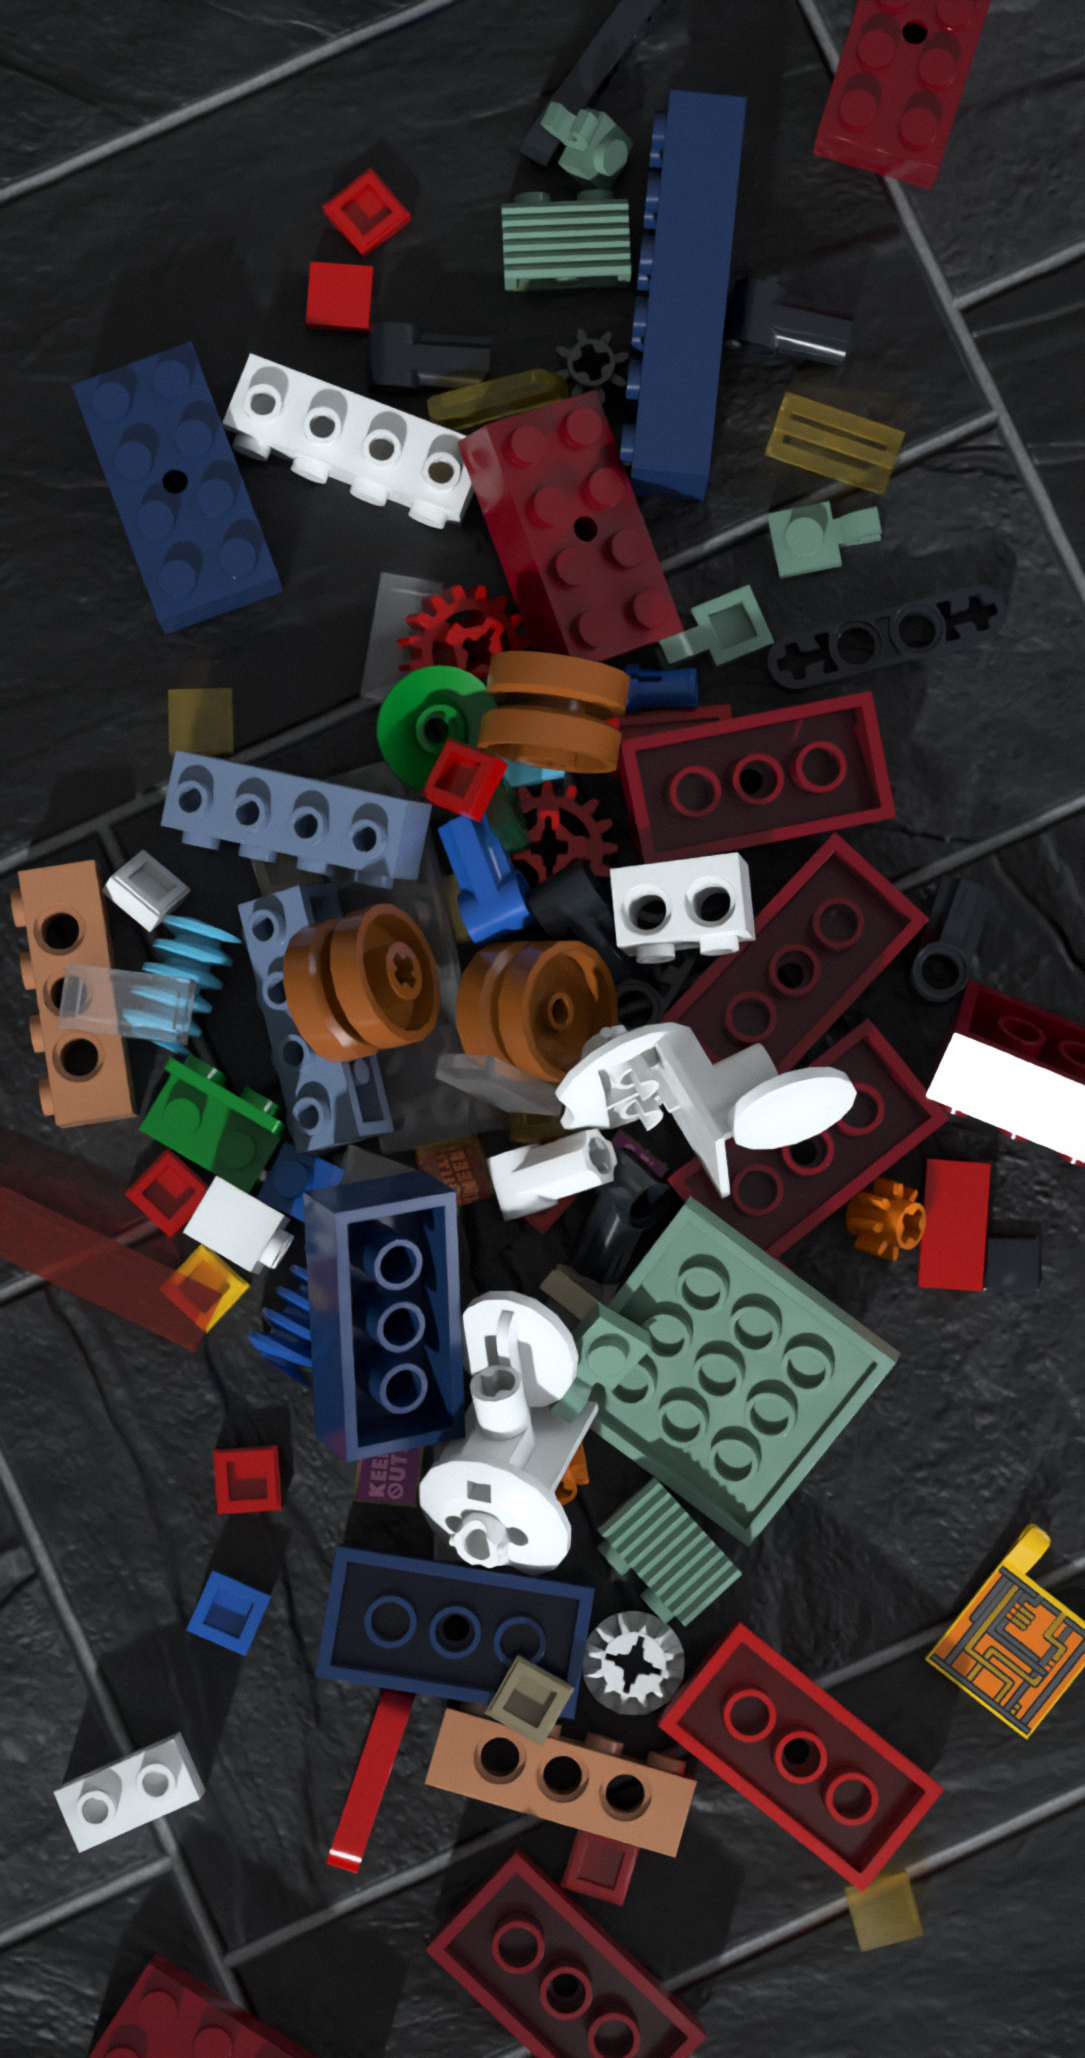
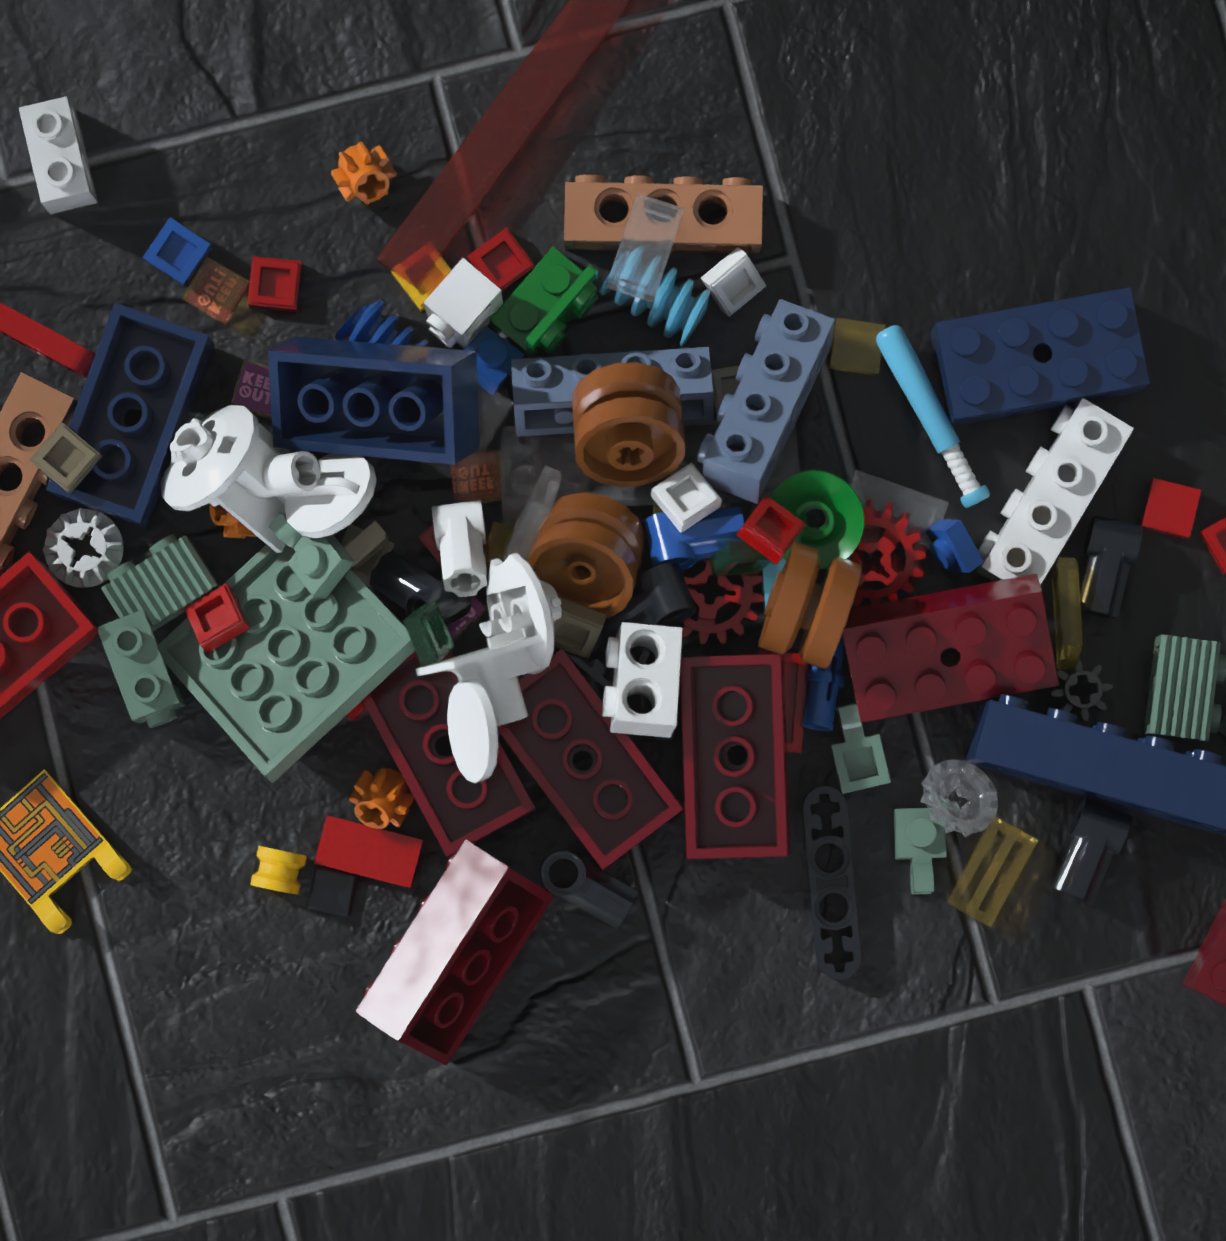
camera: 100 degrees right, 0 degrees up
none -> sand green bracket [98,611,186,728]
none -> clear yellow tile [182,257,250,326]
none -> red tile [184,583,250,653]
none -> yellow wheel [250,846,307,895]
none -> orange gear [331,141,397,205]
none -> clear green tile [403,602,454,667]
none -> dark tan tile [554,597,607,659]
none -> white tile [651,462,722,533]
none -> medium azure piece [876,325,990,508]
none -> clear gear [920,760,998,838]
none -> blue plate [924,519,984,573]

